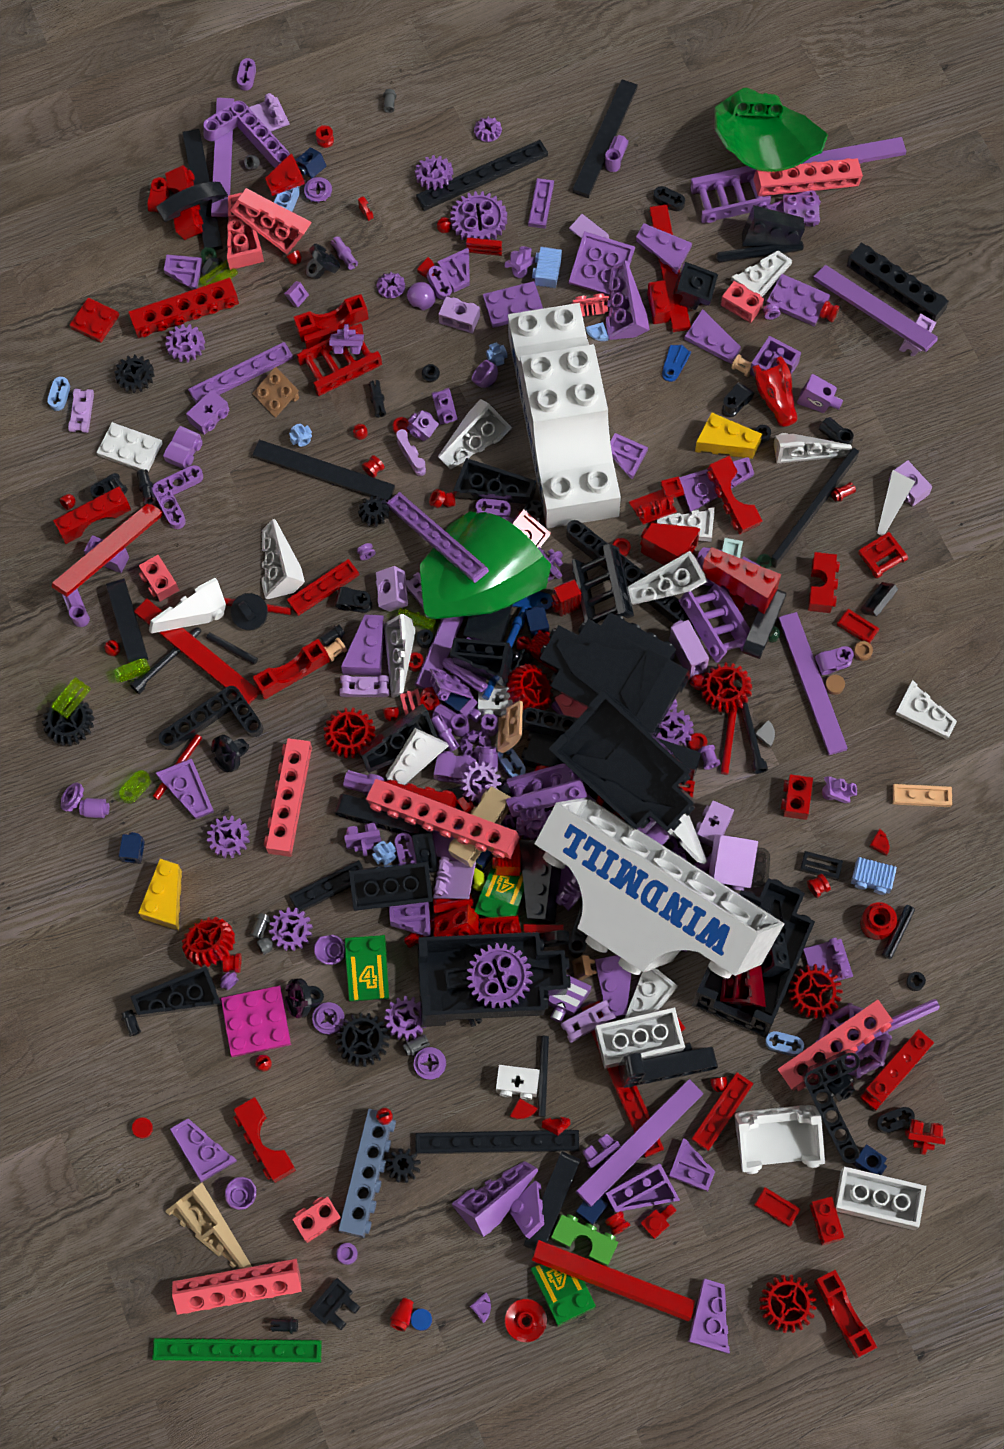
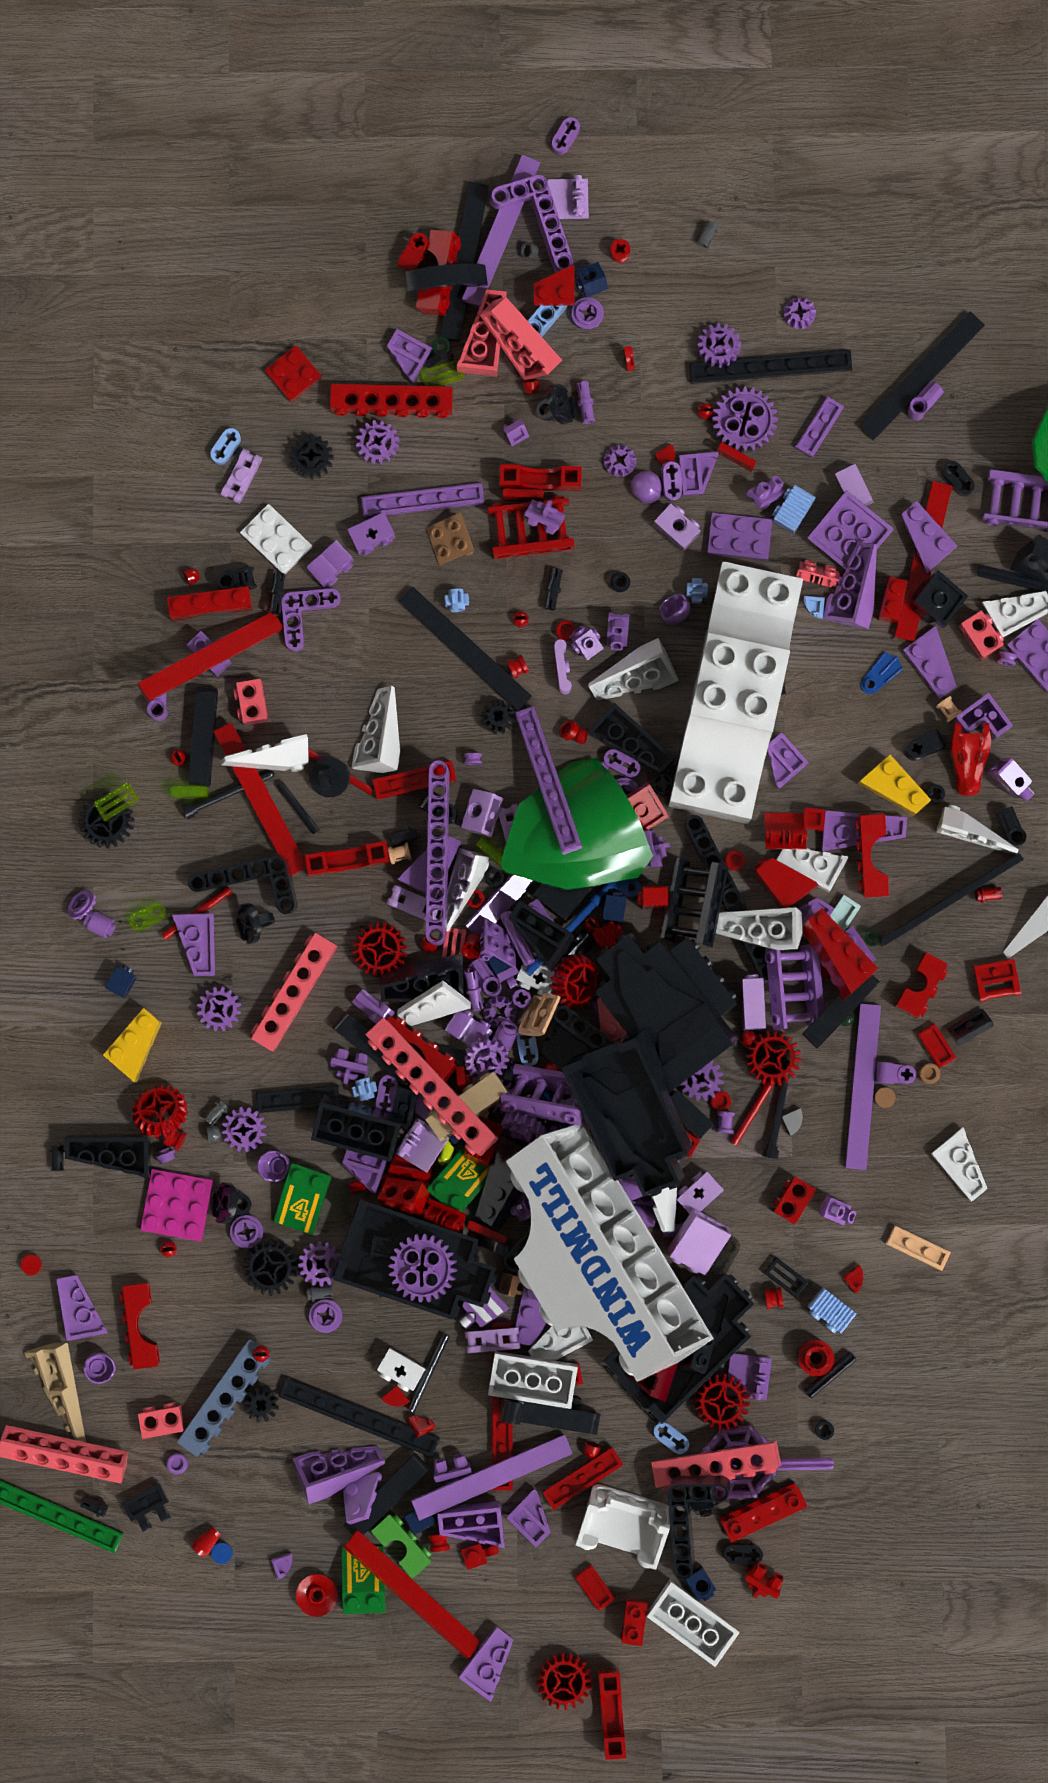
camera: 20 degrees right, 15 degrees up
none -> medium lavender beam [426,760,450,946]

